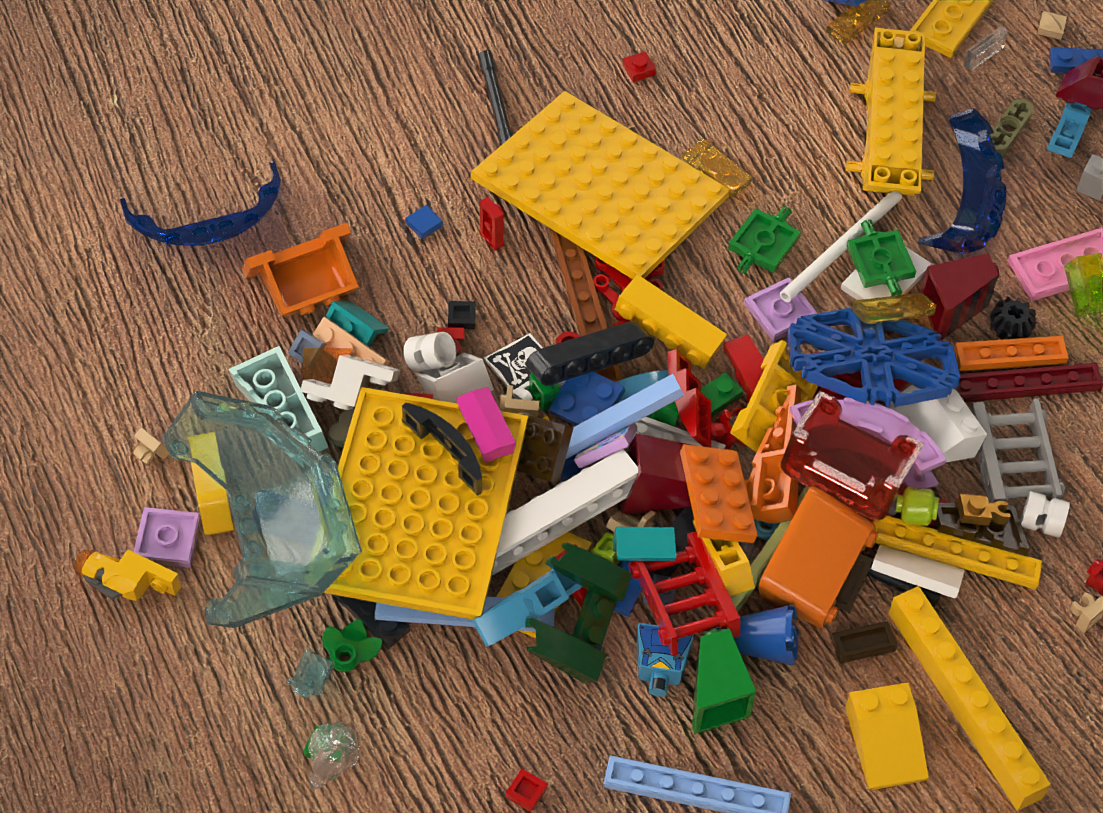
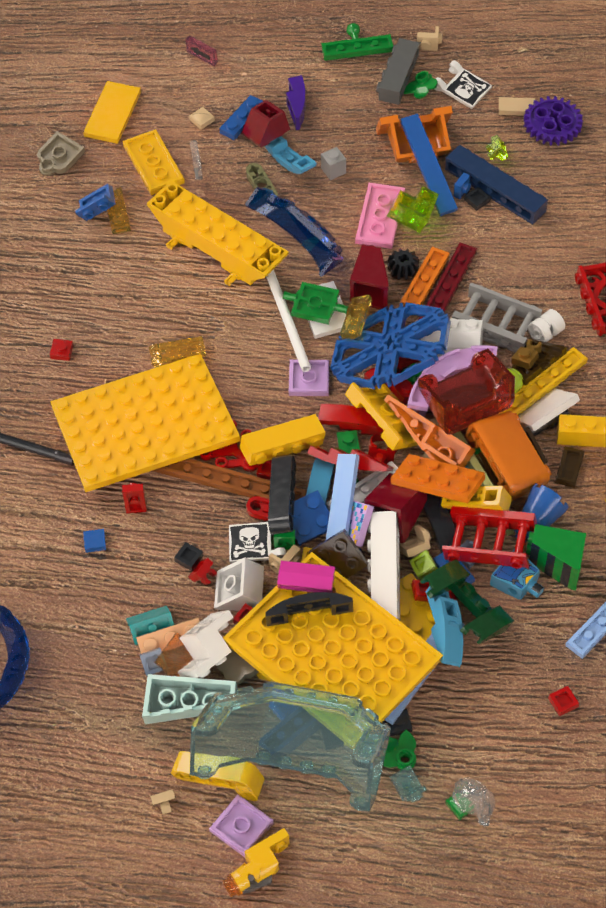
camera: 55 degrees left, 0 degrees up
orange windscreen [242,223,359,318] -> none
white wheel [404,332,456,372] -> none
teal panel [612,527,676,561] -> none
green plate [728,206,801,274] -> none

